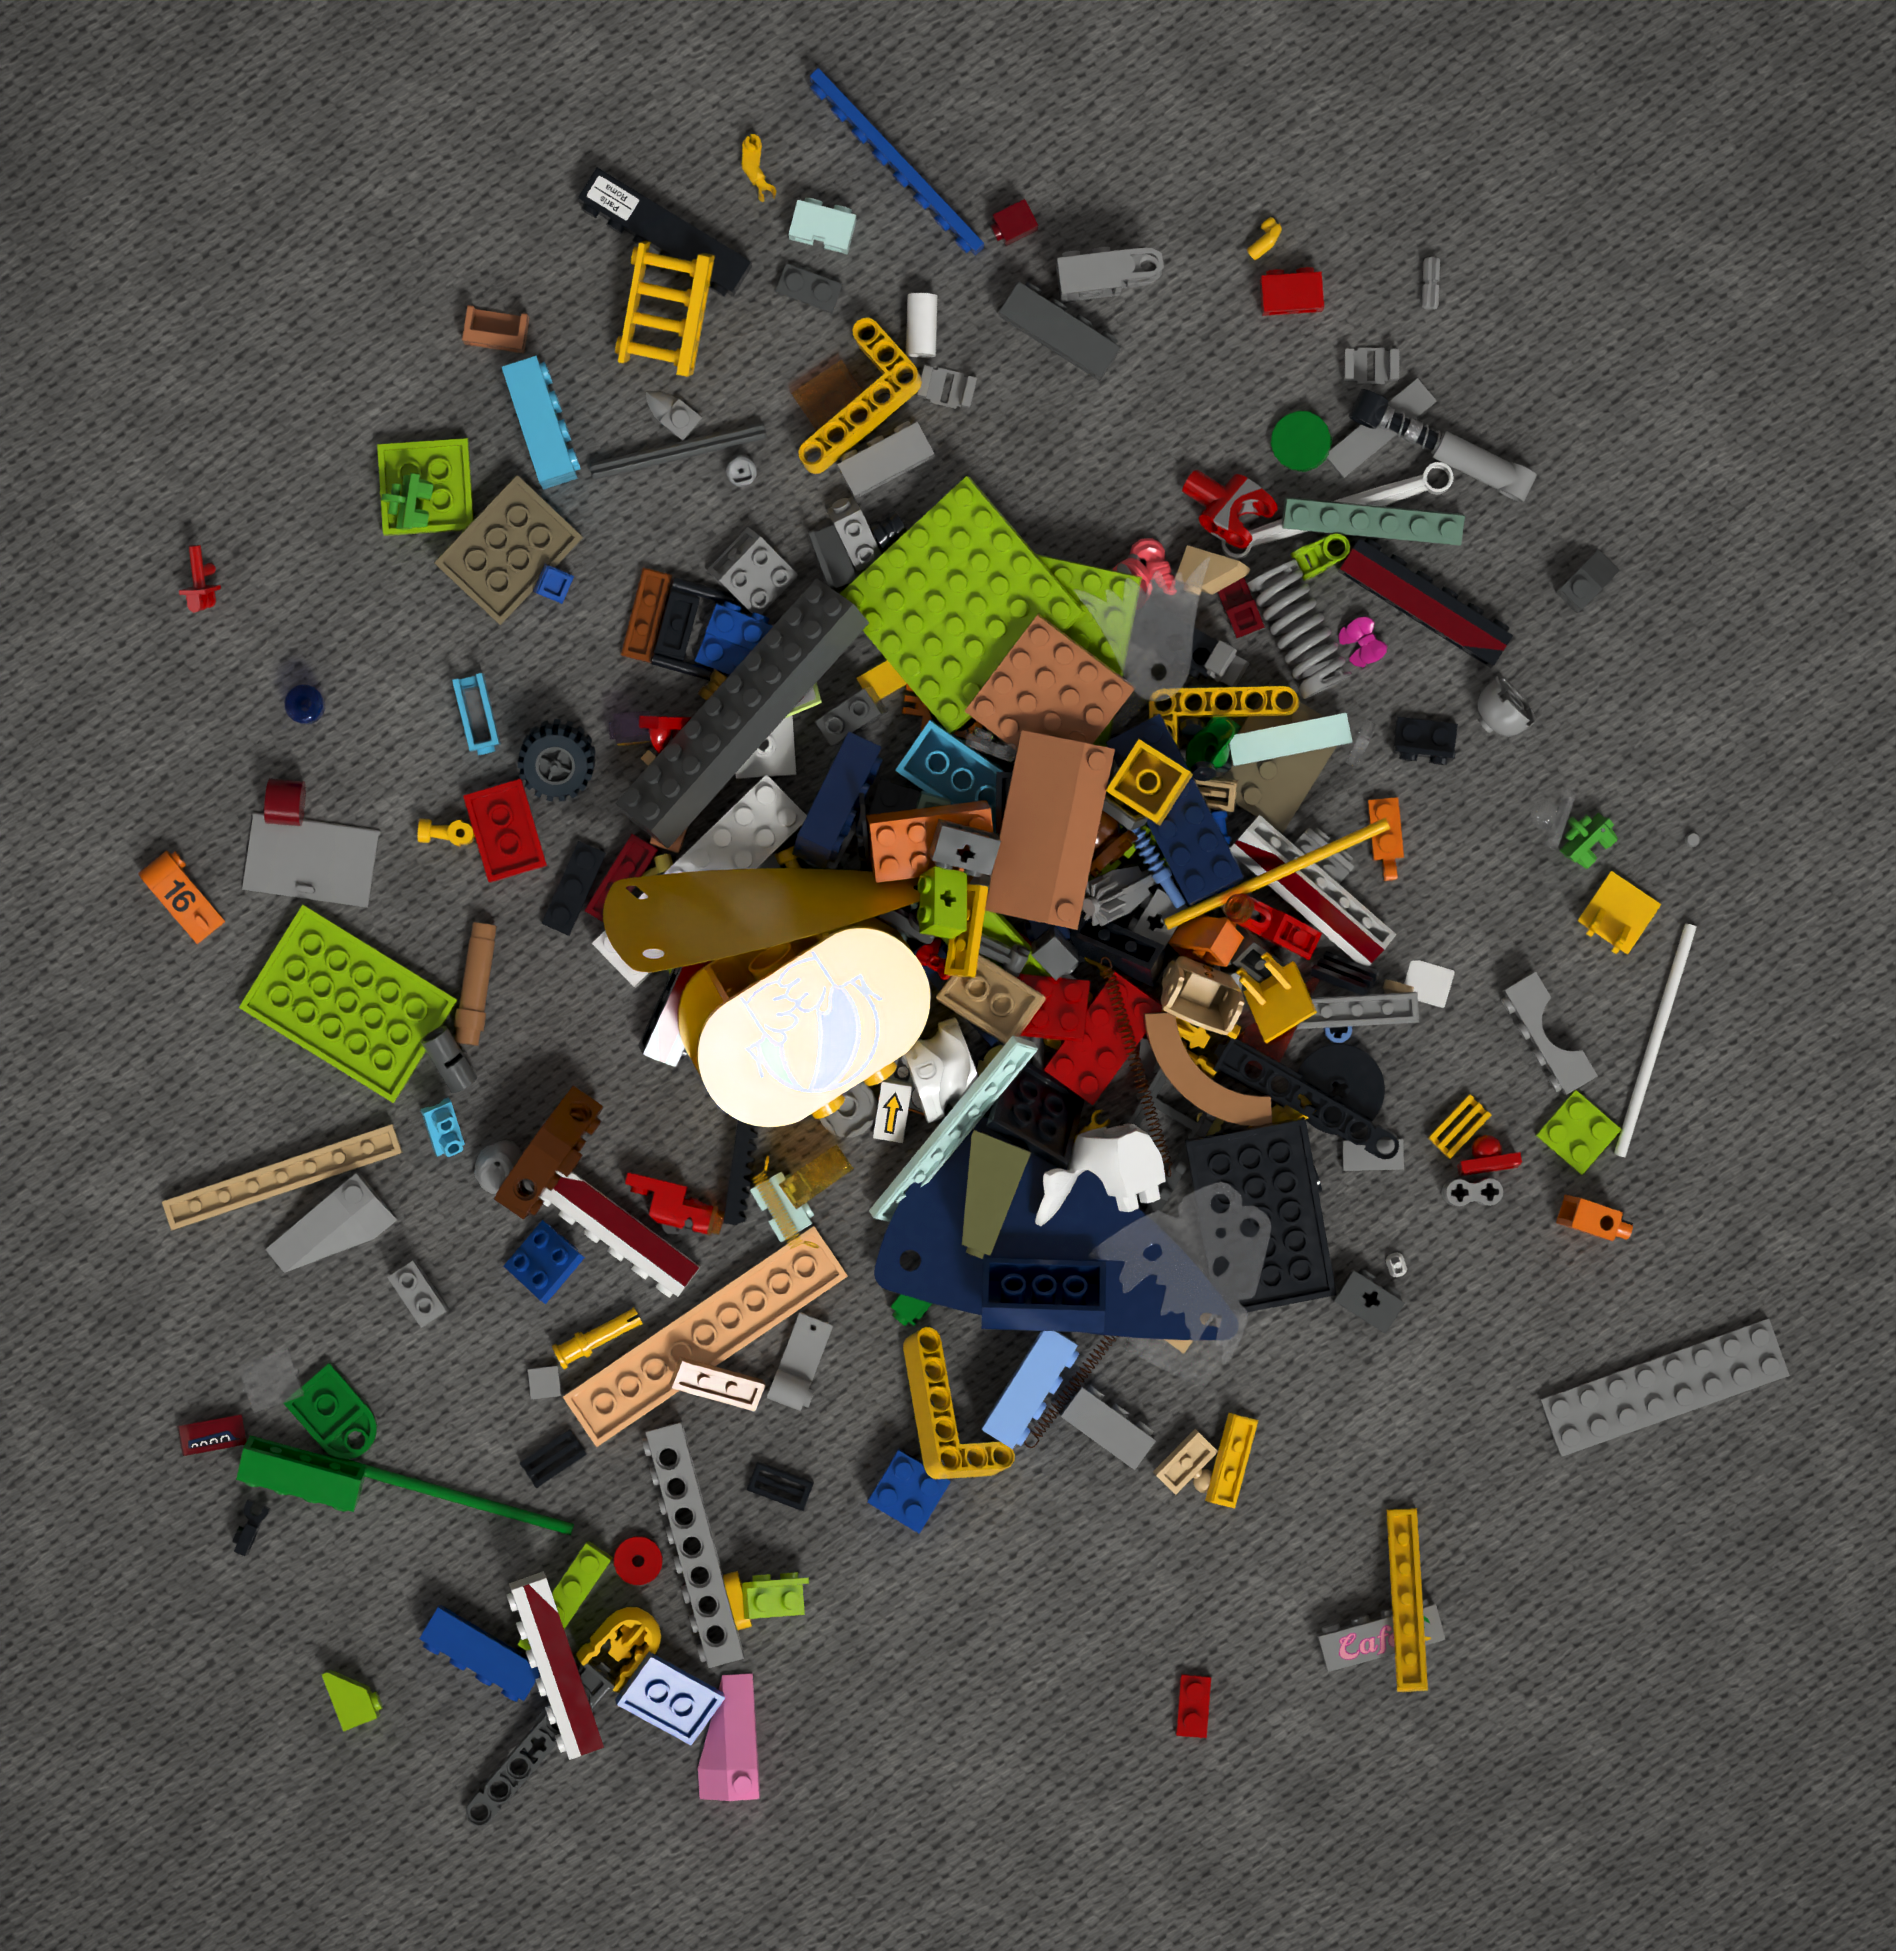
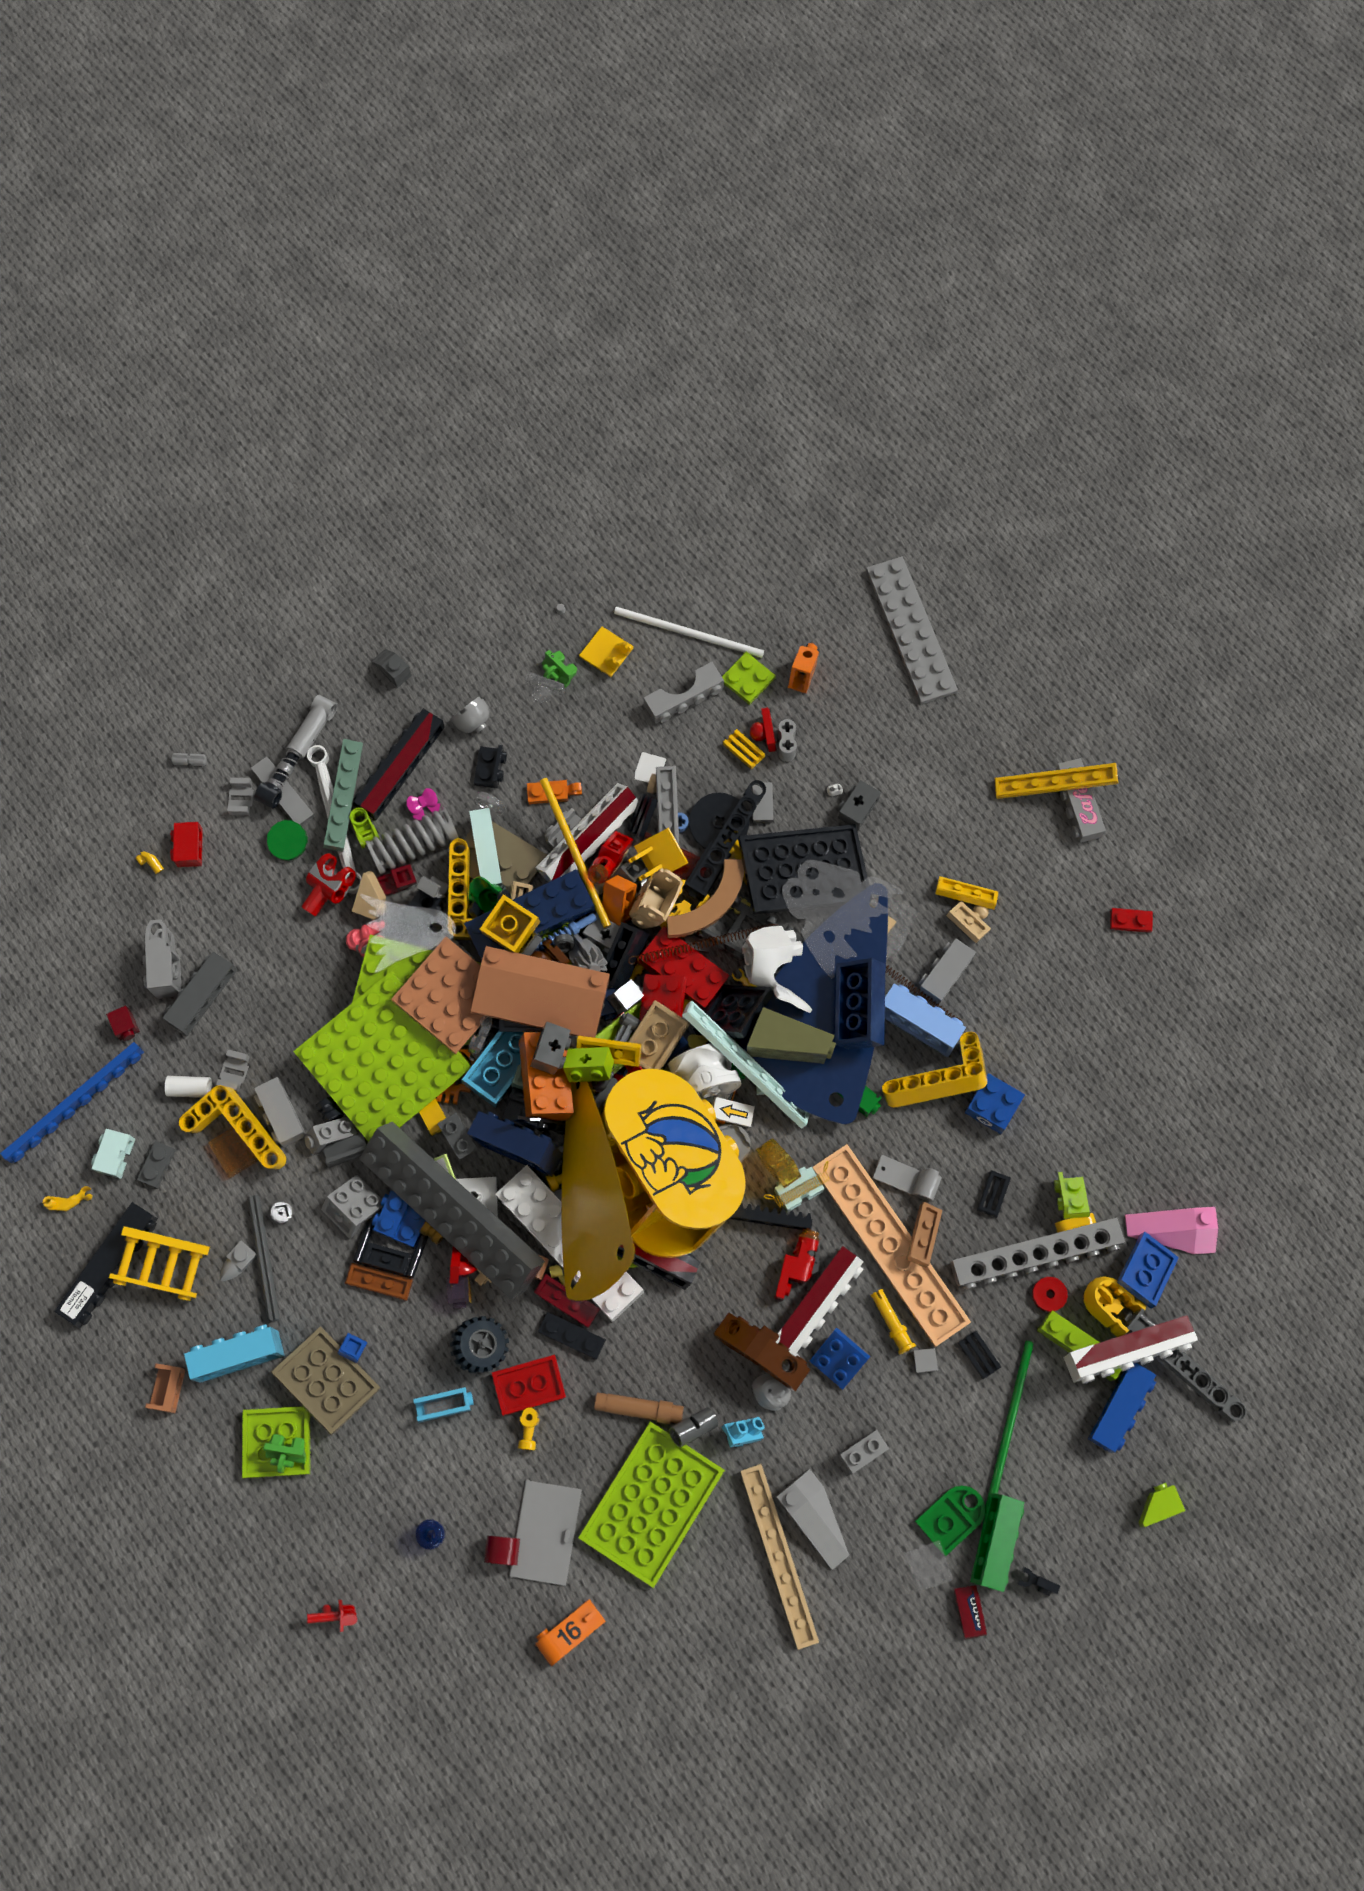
camera: 85 degrees left, 15 degrees down
none -> dark grey tile [553,934,575,953]

